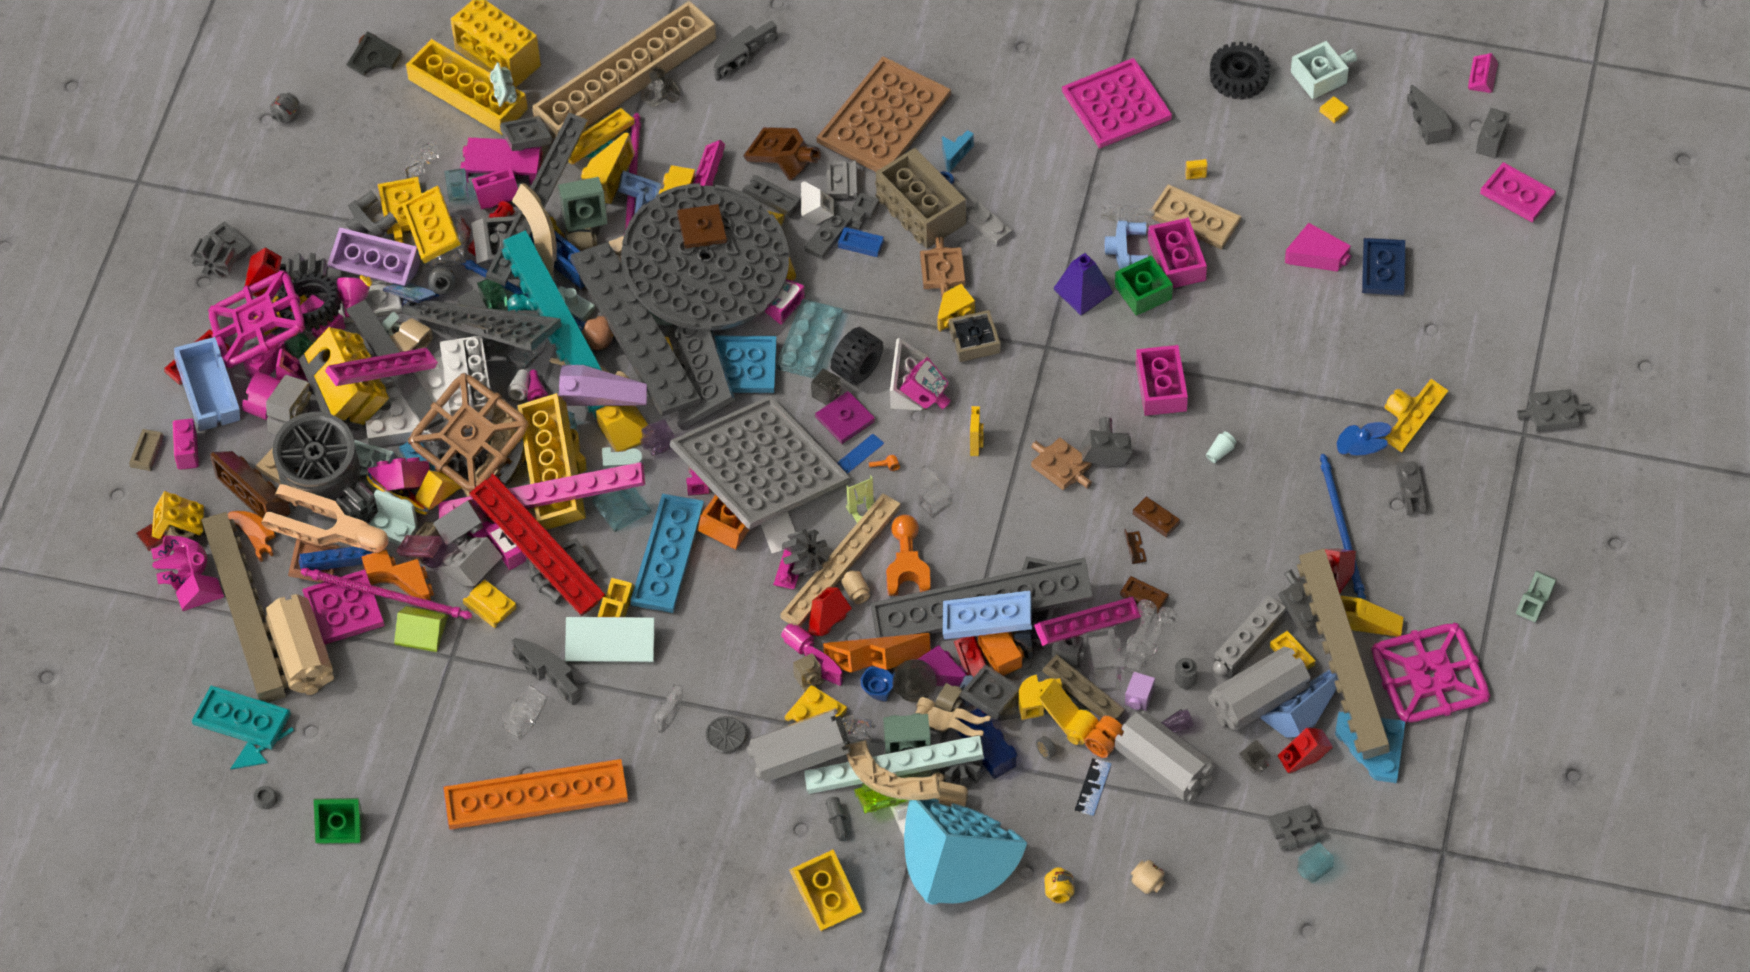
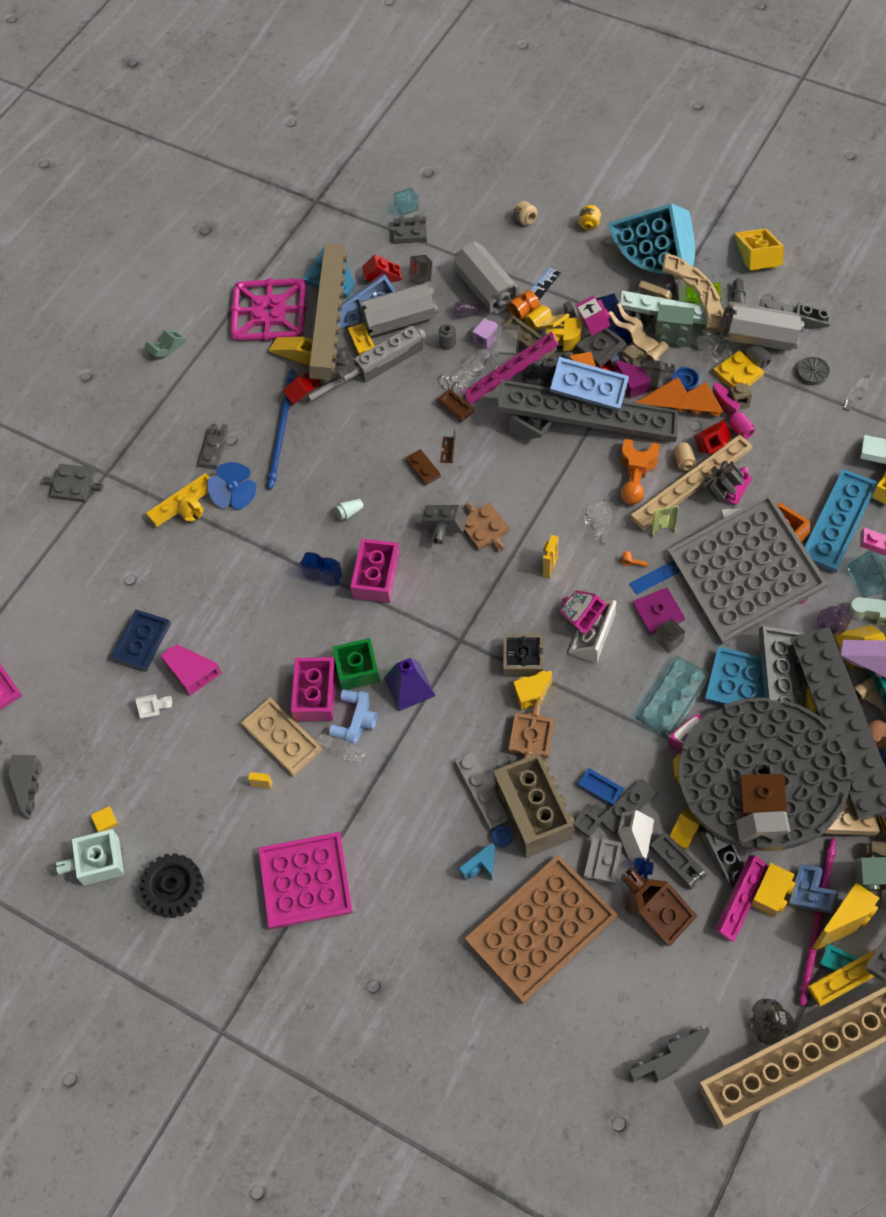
camera: 160 degrees left, 5 degrees up
black tyre [830,327,884,385] -> none
none -> white plate [136,694,173,718]
none -> clear blue brick [300,552,342,586]
none -> dark pink brick [575,295,611,335]
none -> clear blue plate [634,857,654,879]
none -> light grey slope [736,811,790,843]
none -> dark grey slope [759,298,831,329]

